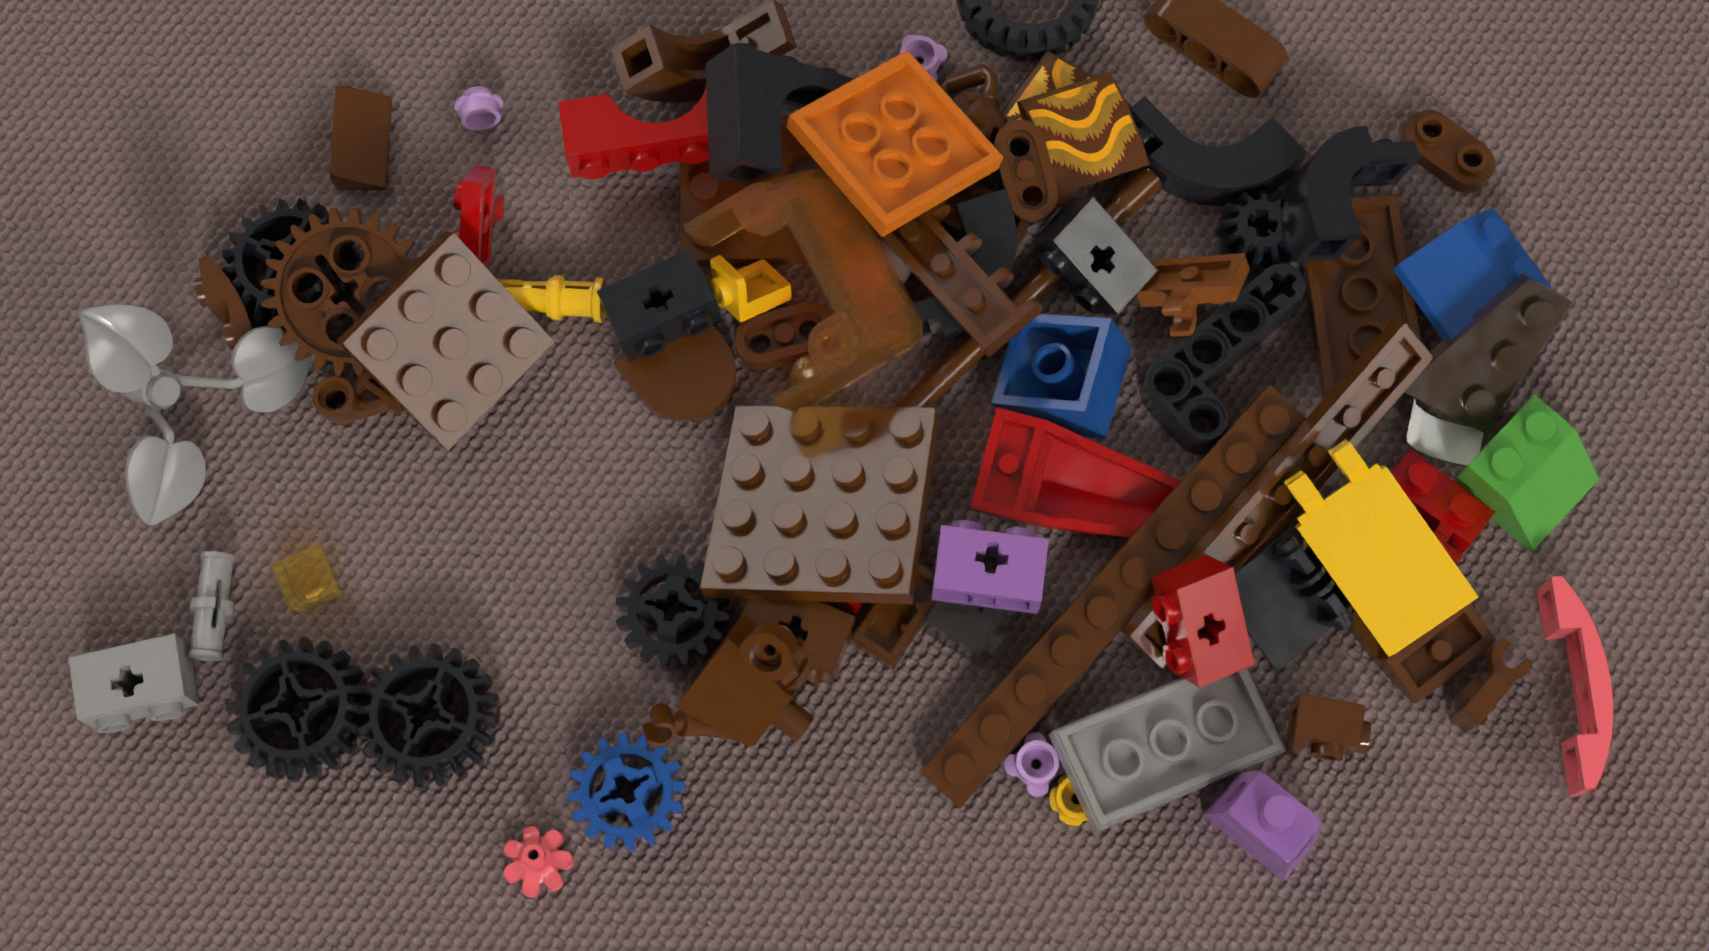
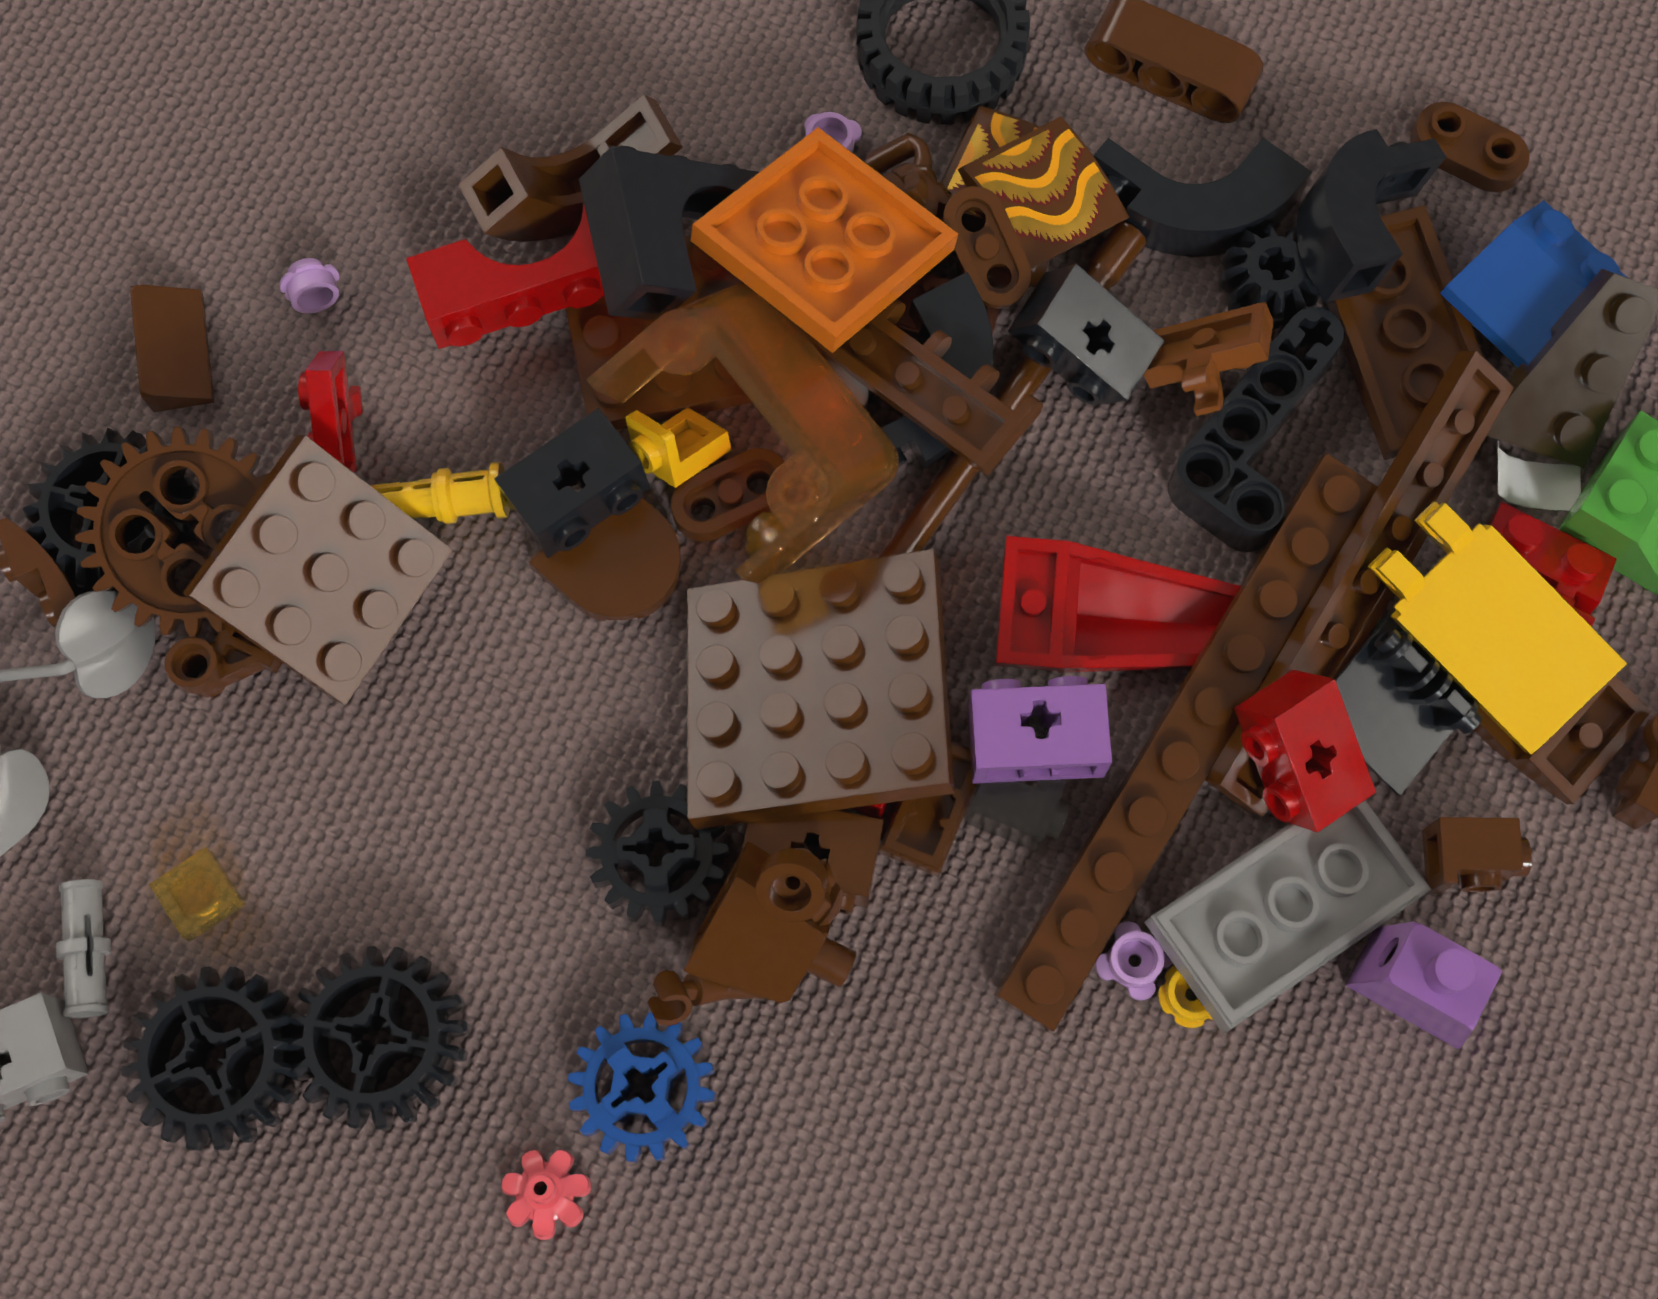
camera: 10 degrees left, 0 degrees up
blue slope [991,314,1132,439] -> none

